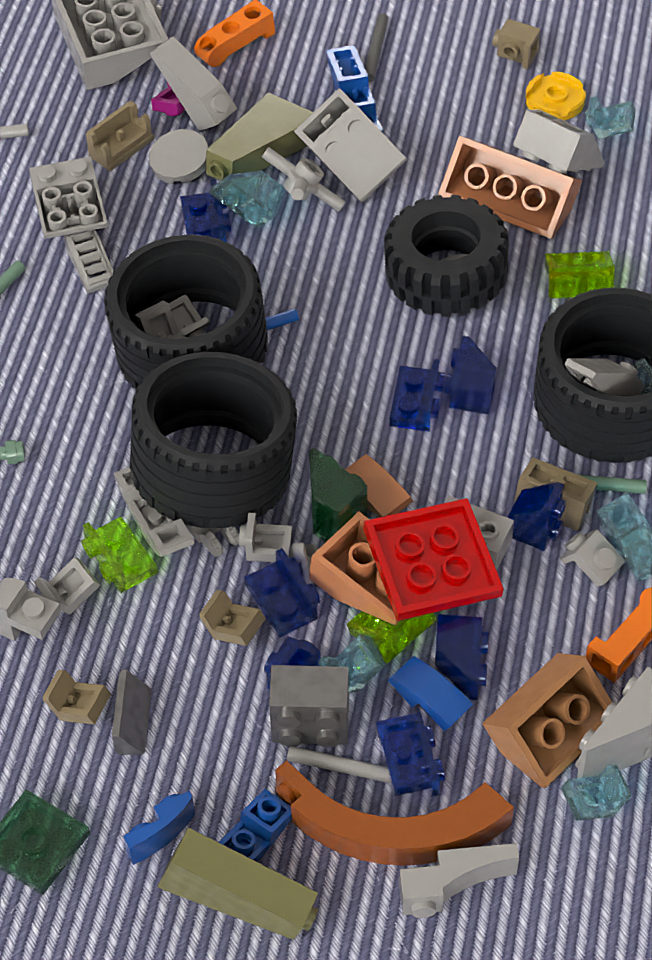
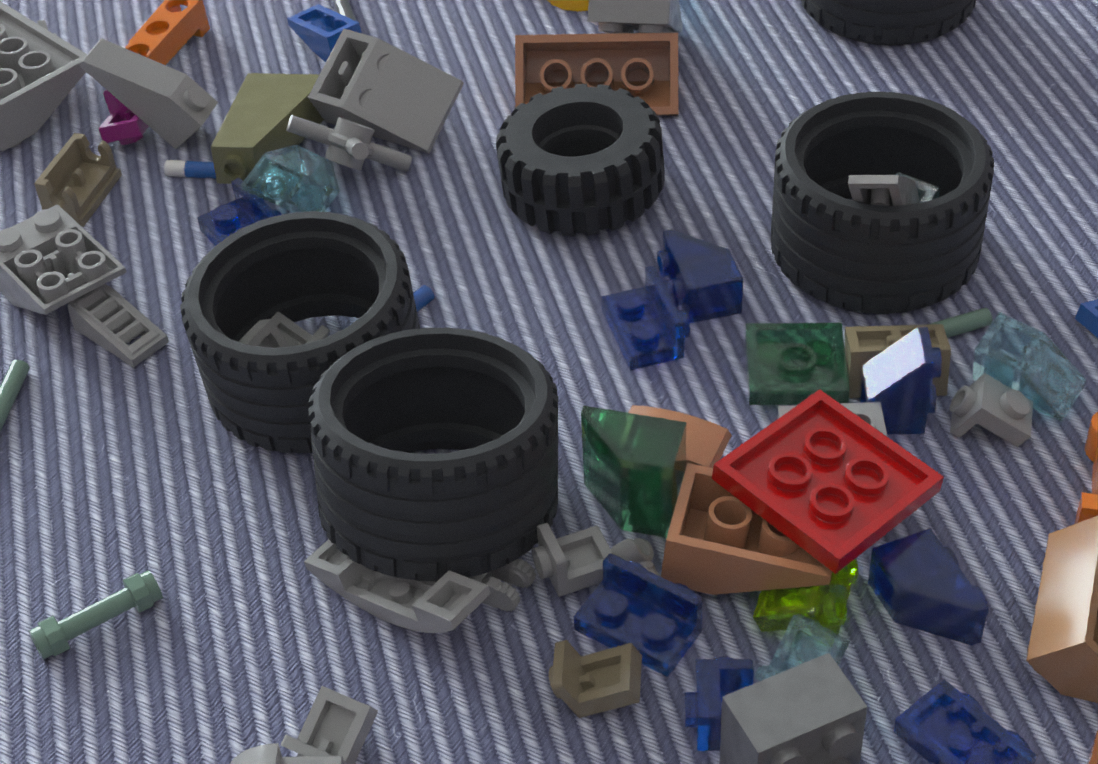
camera: 25 degrees left, 10 degrees down
clear neon green bracket [81,517,158,593] -> none
light grey tile [149,129,209,184] -> none
blue slope [388,656,473,731] -> none
clear neon green bracket [544,251,615,298] -> none
none -> clear green plate [745,322,850,405]

